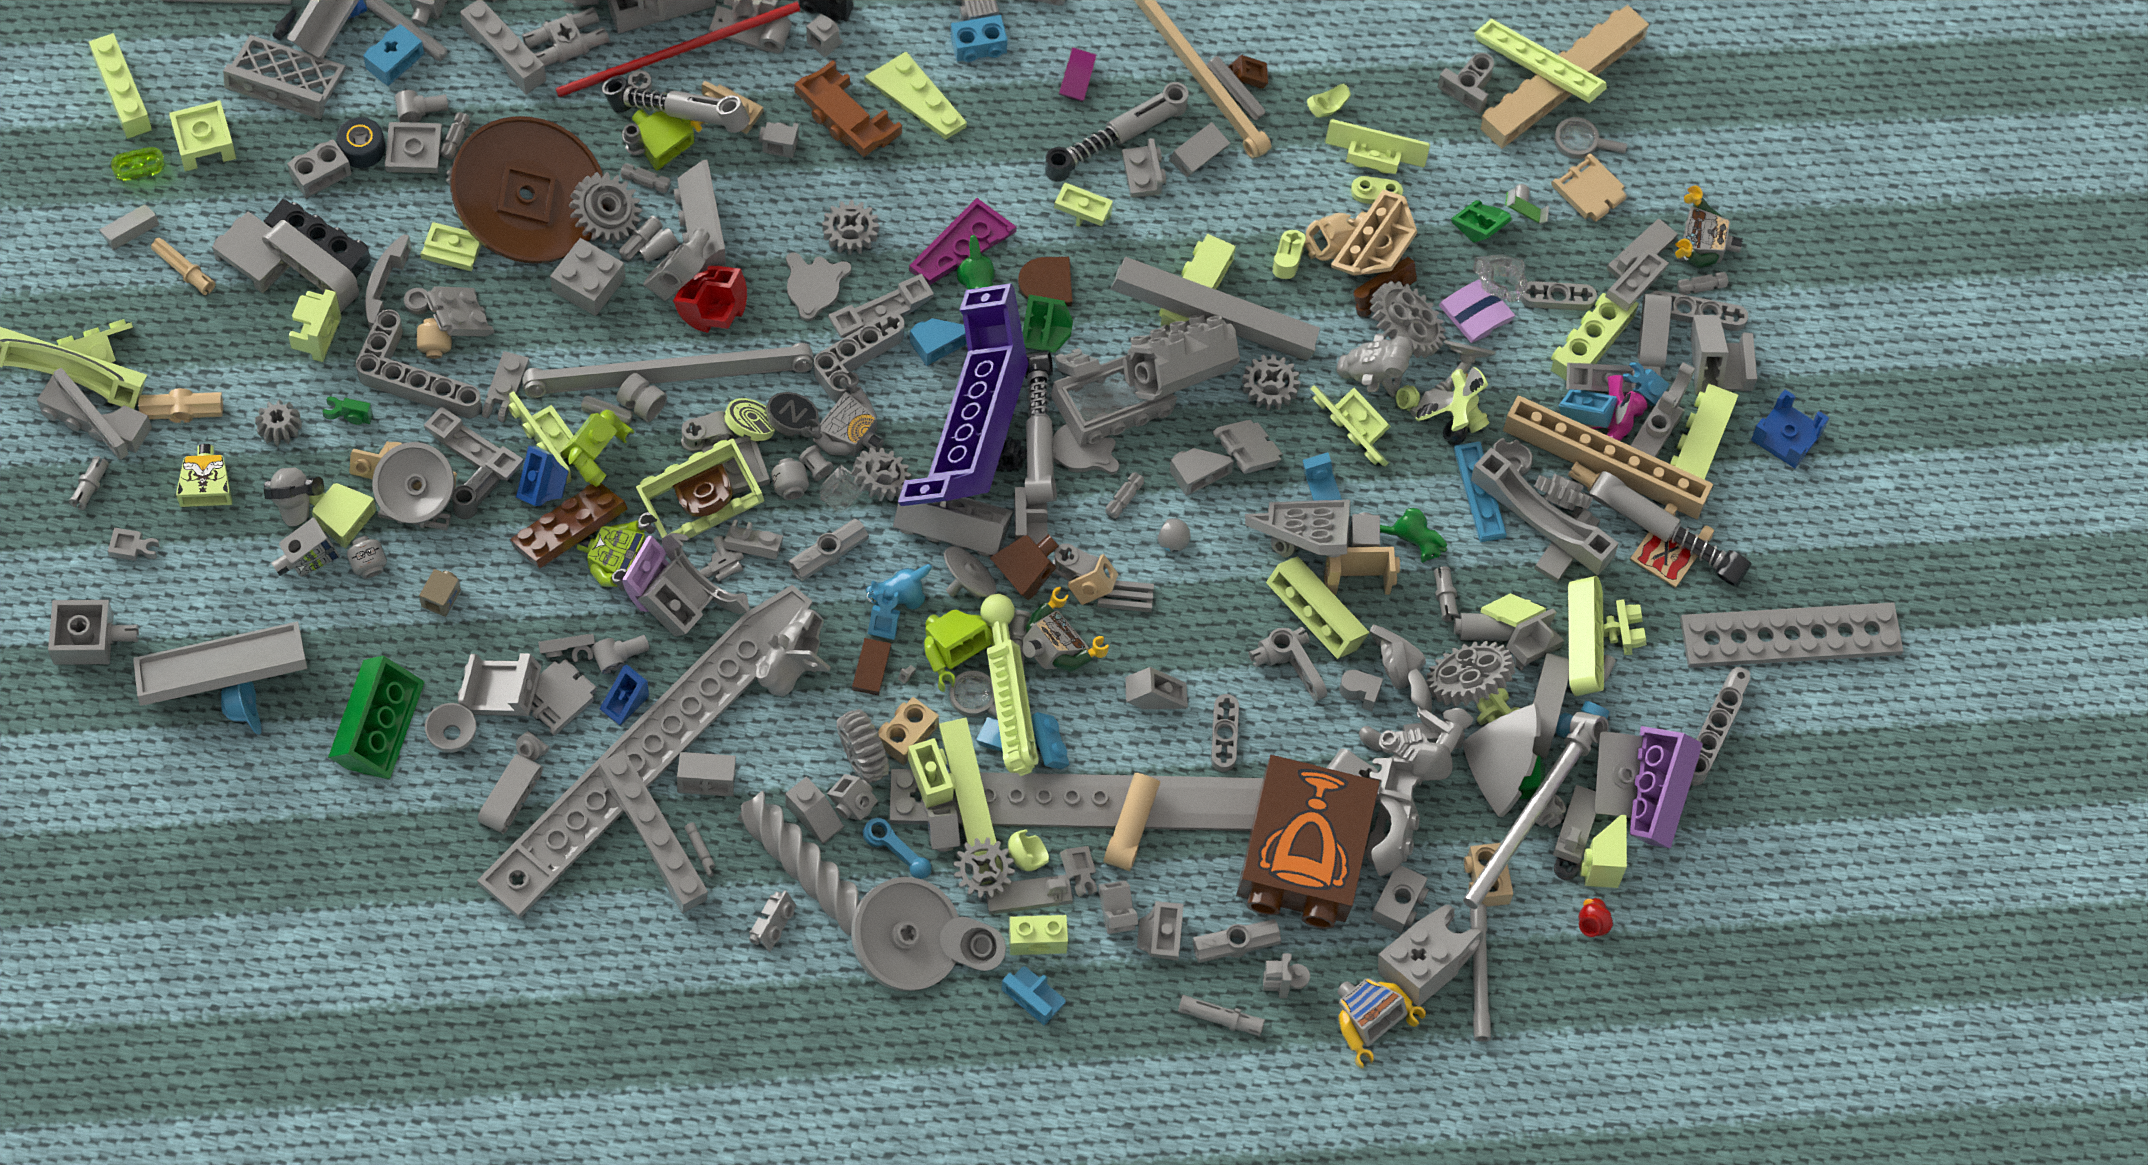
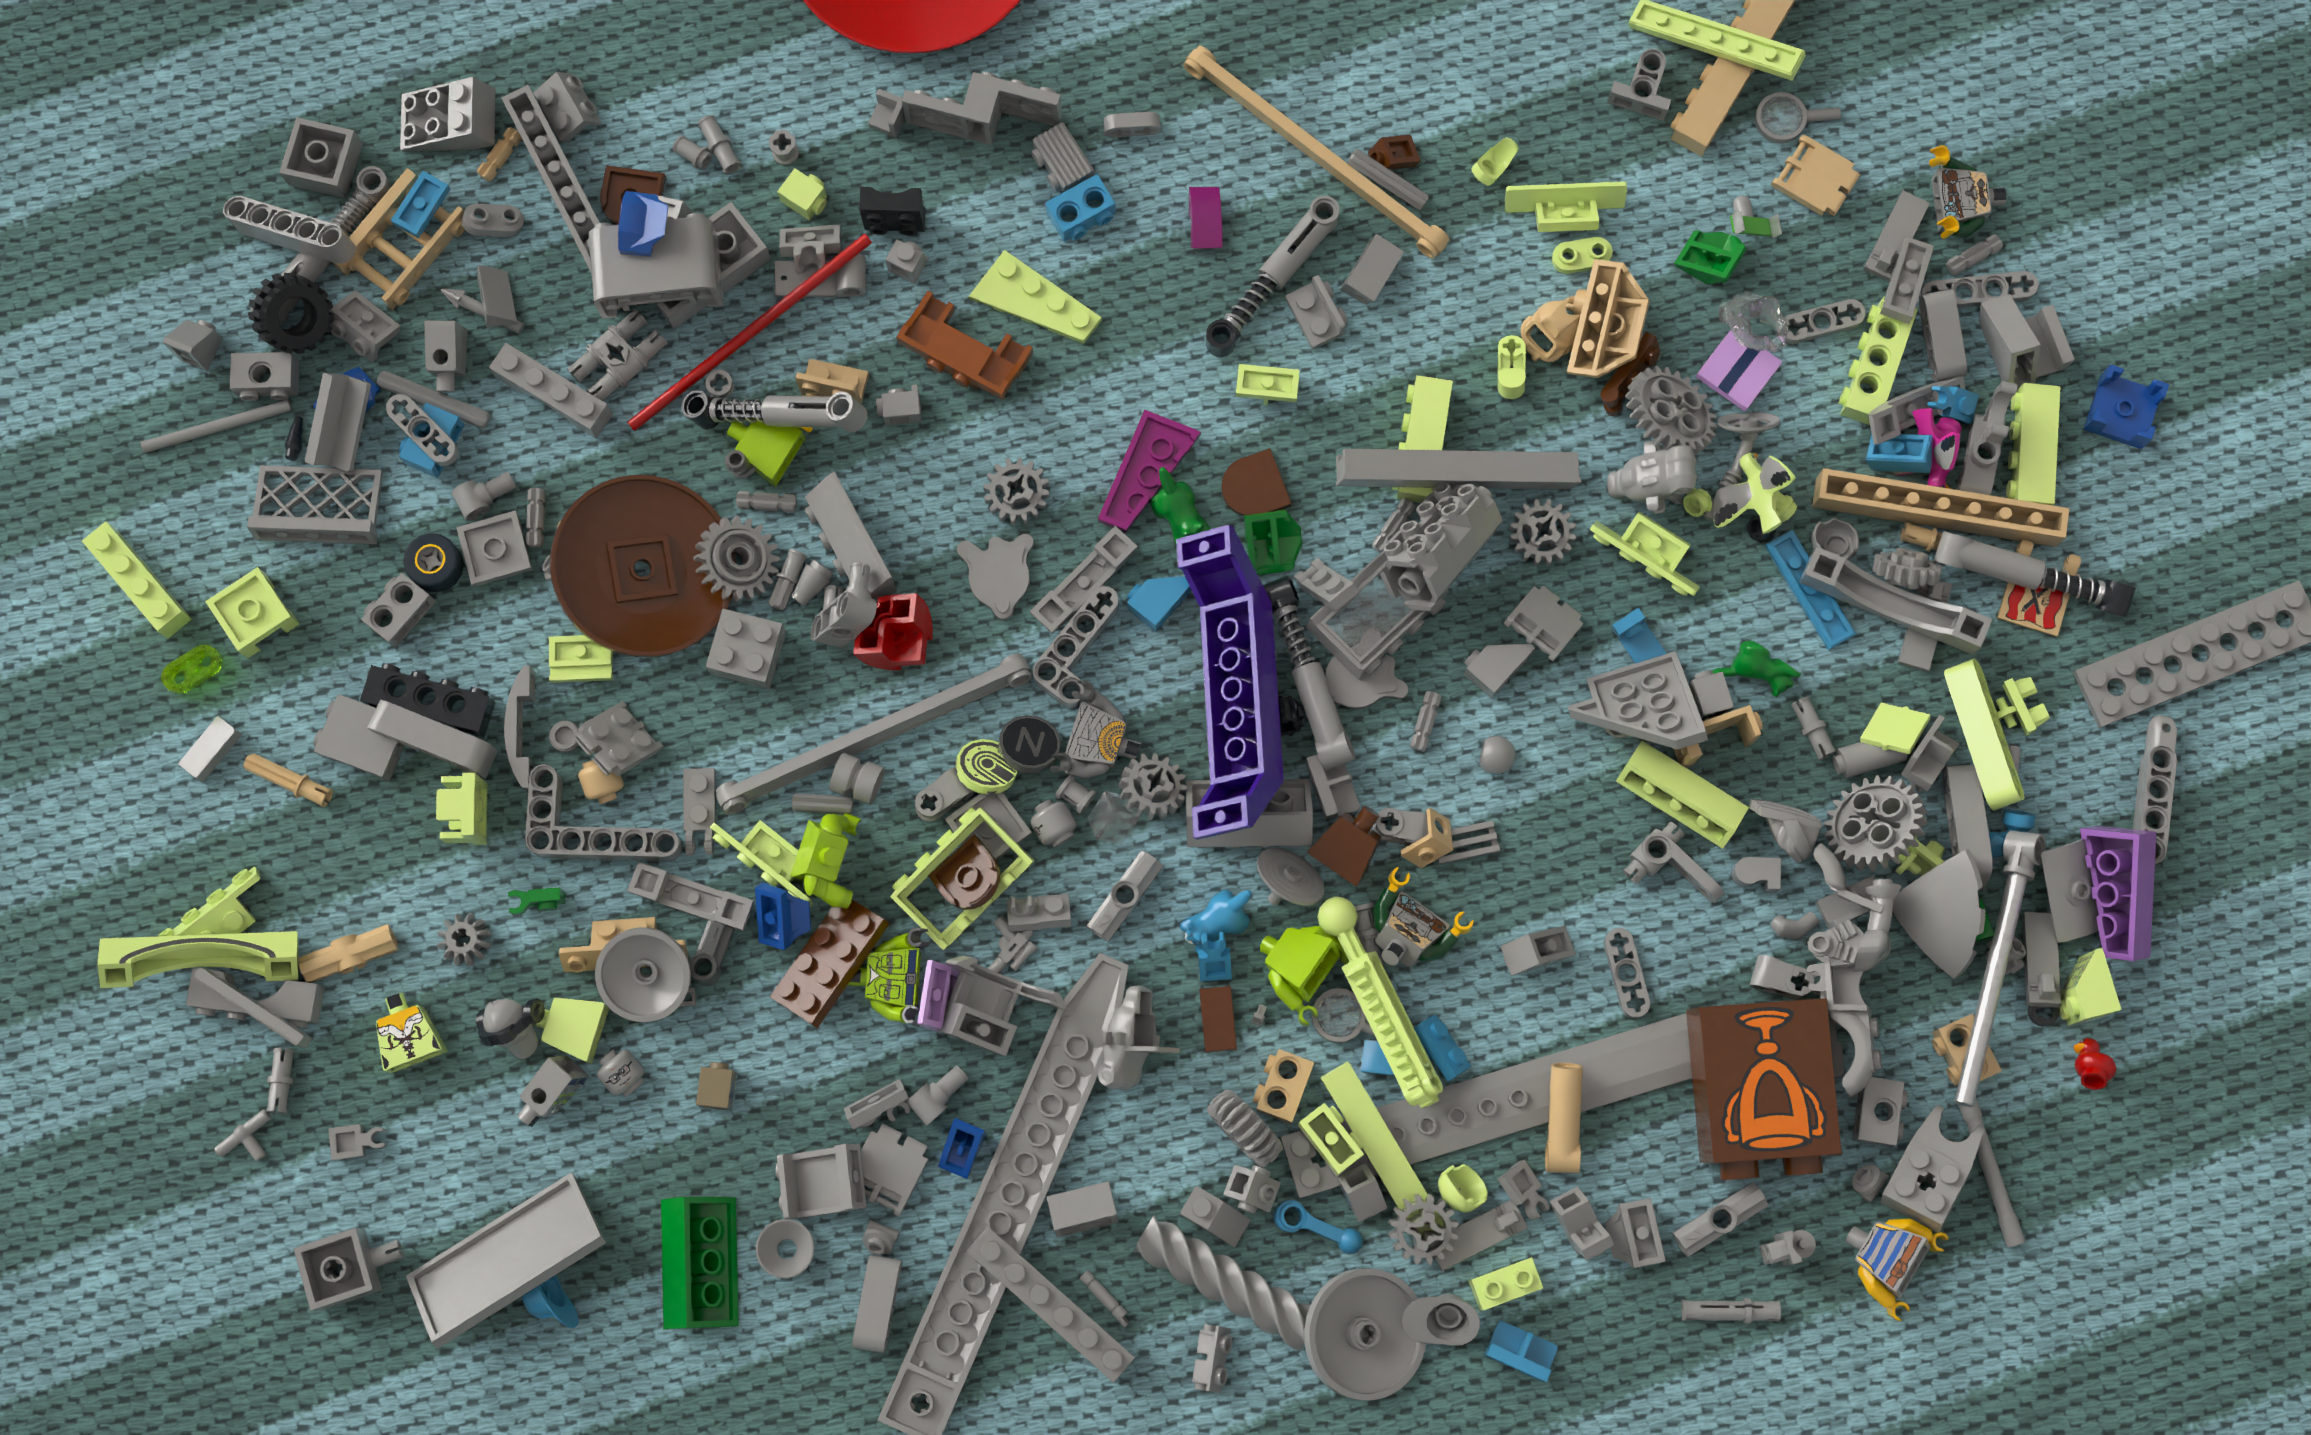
camera: 10 degrees left, 15 degrees up
none -> light grey piece [214,1109,271,1161]
none -> light grey beam [386,394,459,466]
none -> light grey plate [1852,1164,1889,1203]

